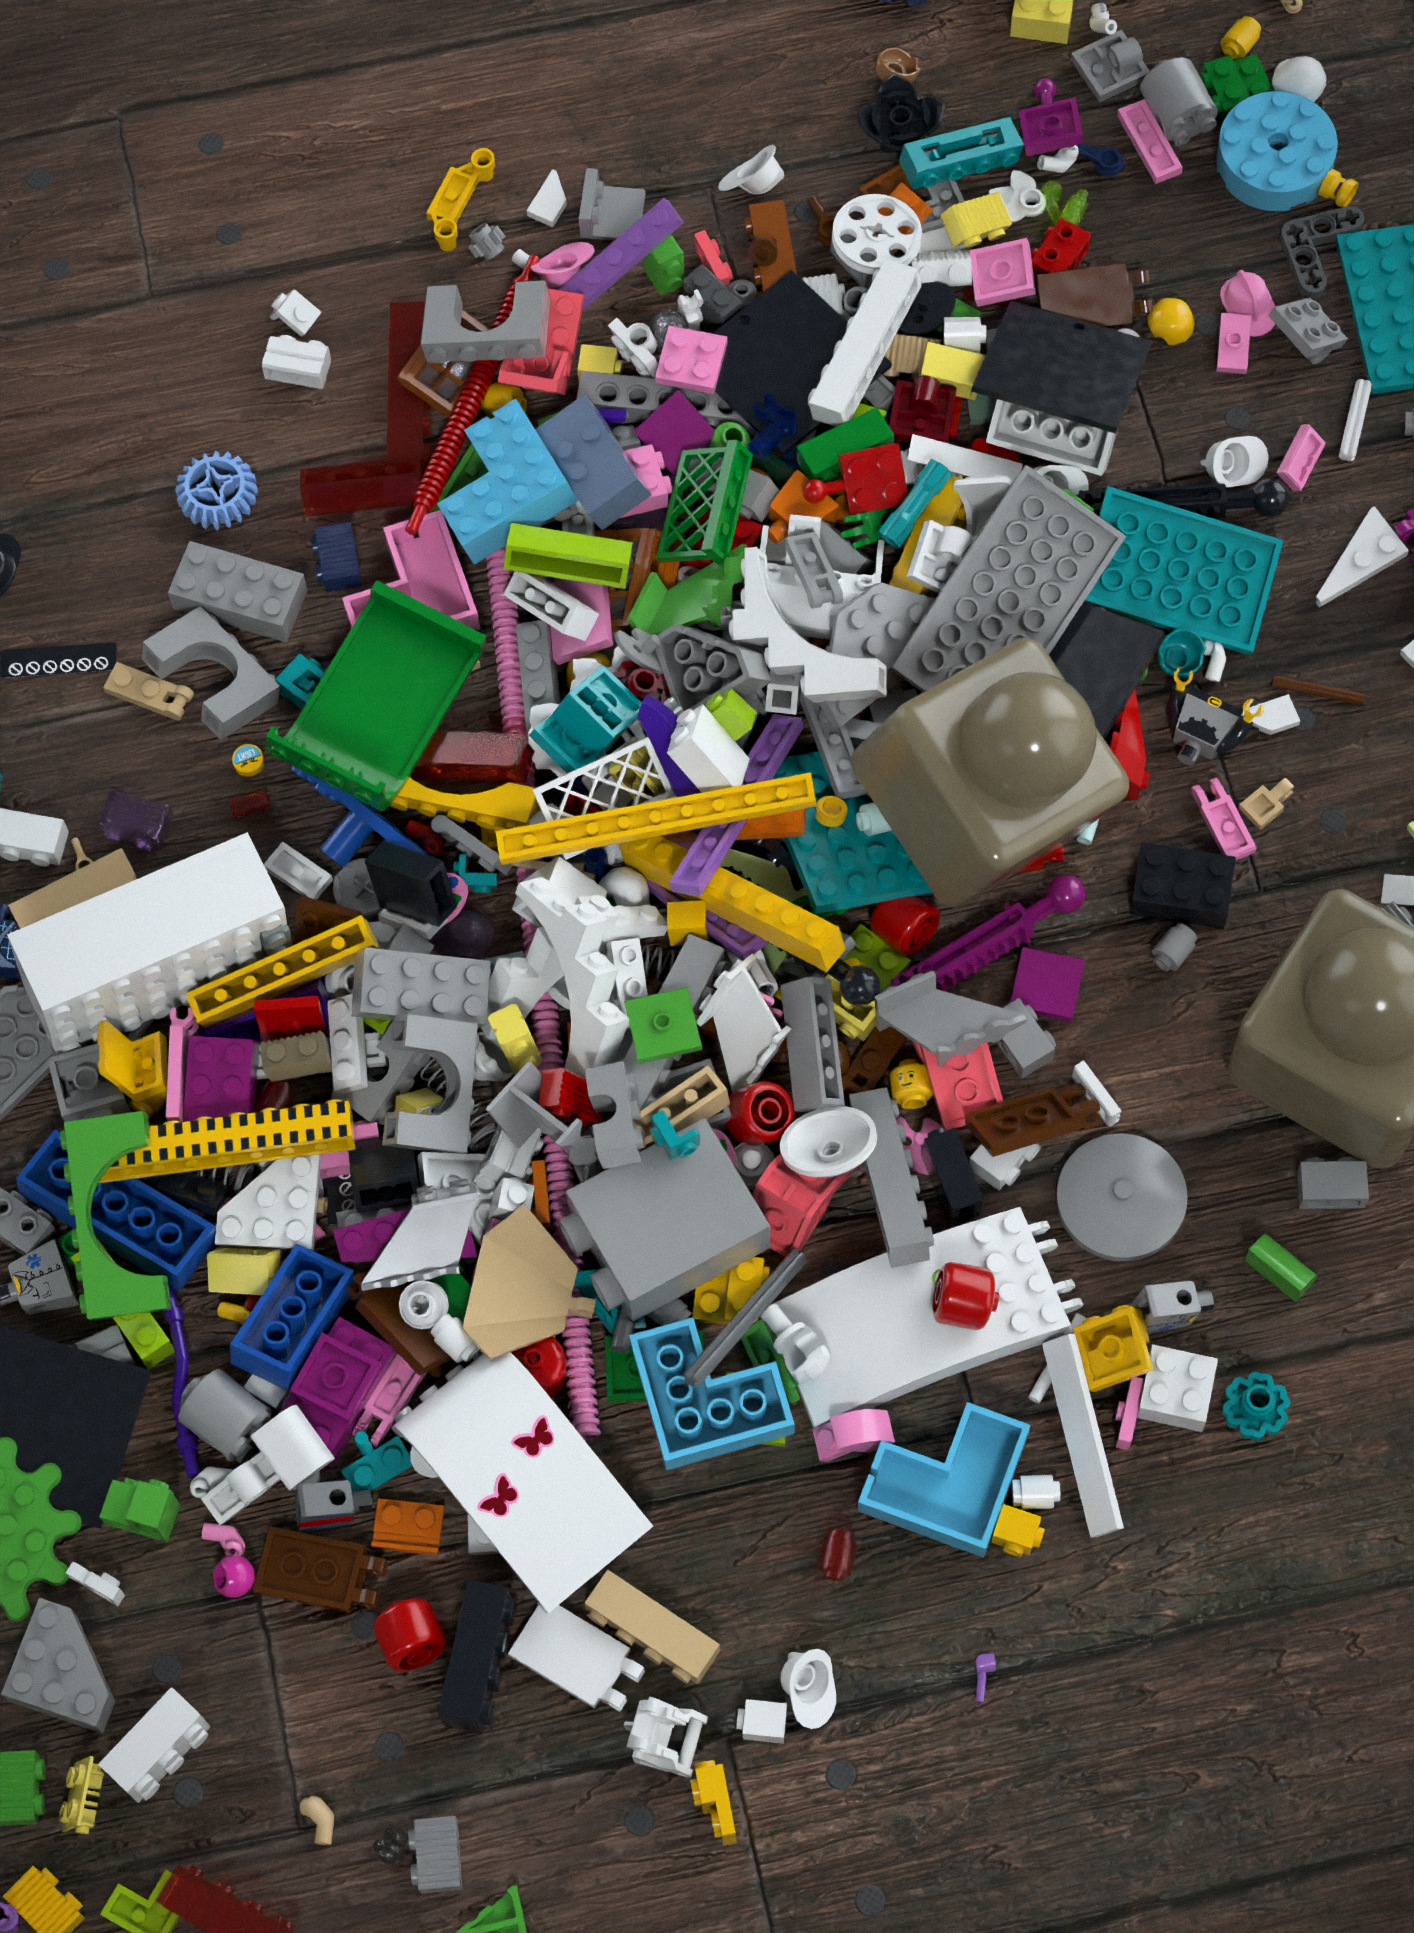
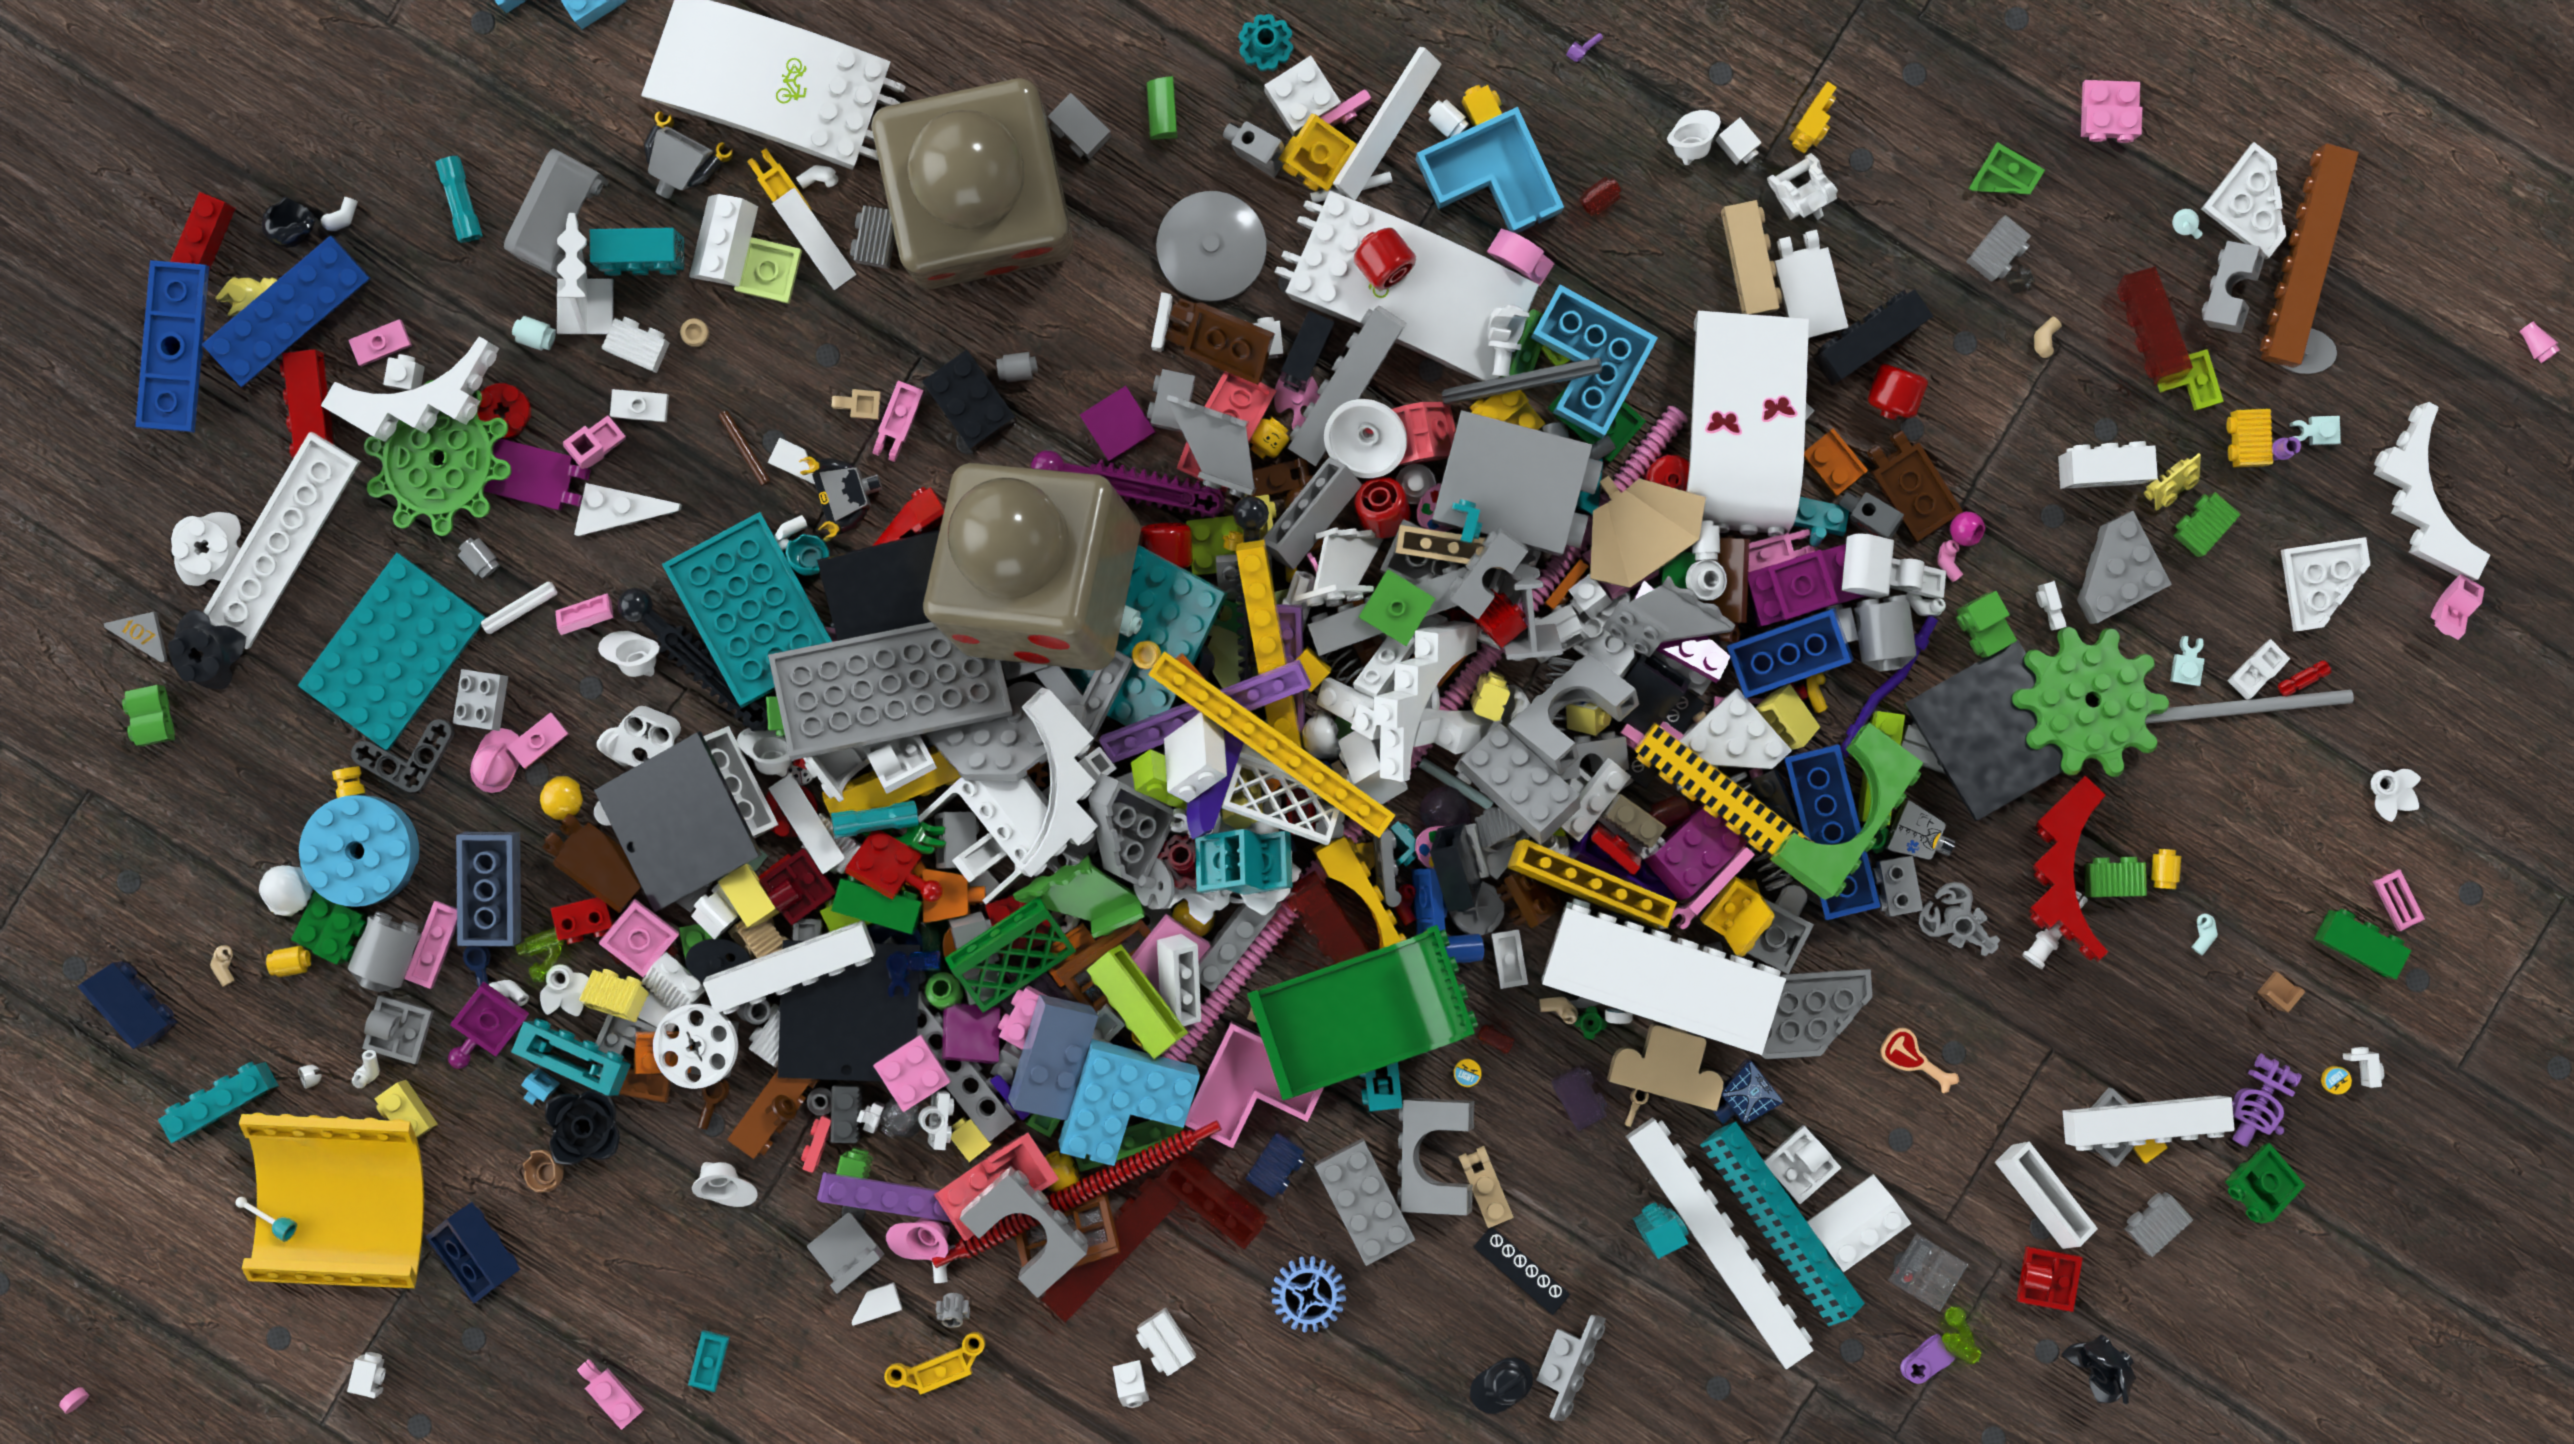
camera: 140 degrees left, 20 degrees up
light grey plate [785,532,843,609] -> none
none -> sand blue brick [456,832,521,946]
none -> medium azure tile [521,1067,560,1105]
none -> white piece [597,706,681,767]
none -> teal plate [688,1330,730,1392]

